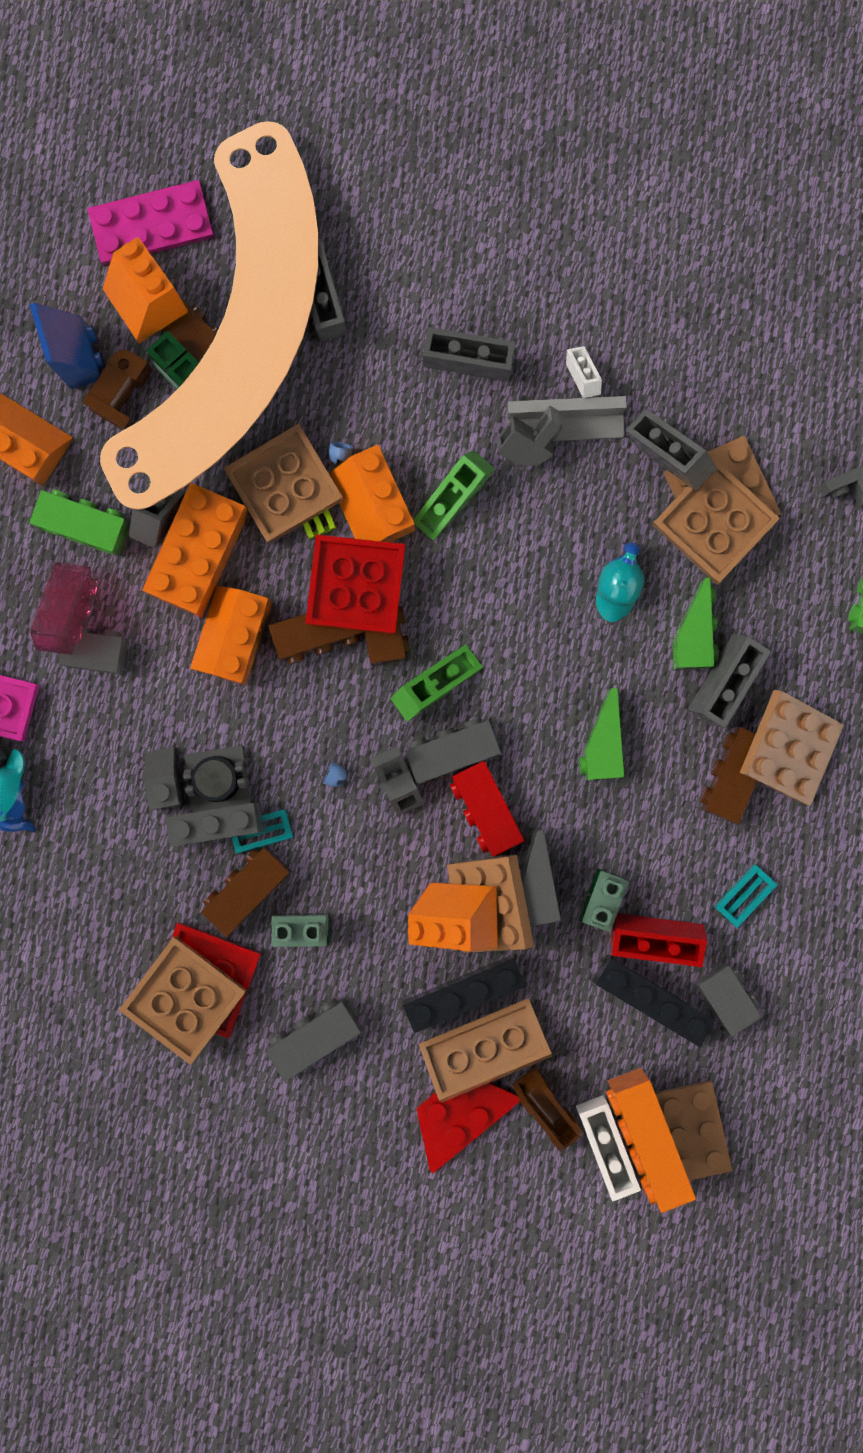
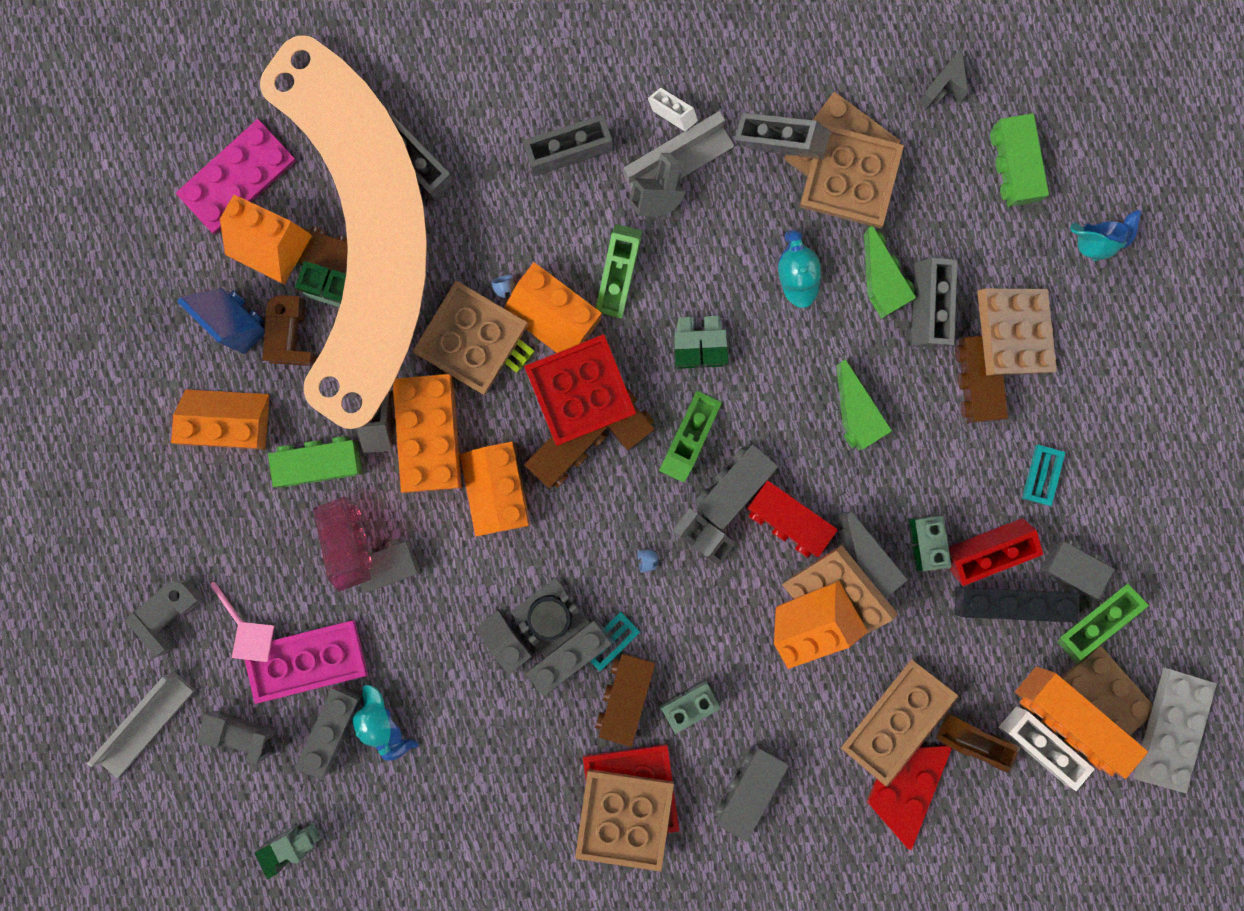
camera: 35 degrees left, 0 degrees up
black brick [403,954,526,1033] -> none
none -> hips [674,316,729,369]
none -> bright green brick [1057,584,1149,664]
none -> light grey plate [1133,667,1217,794]

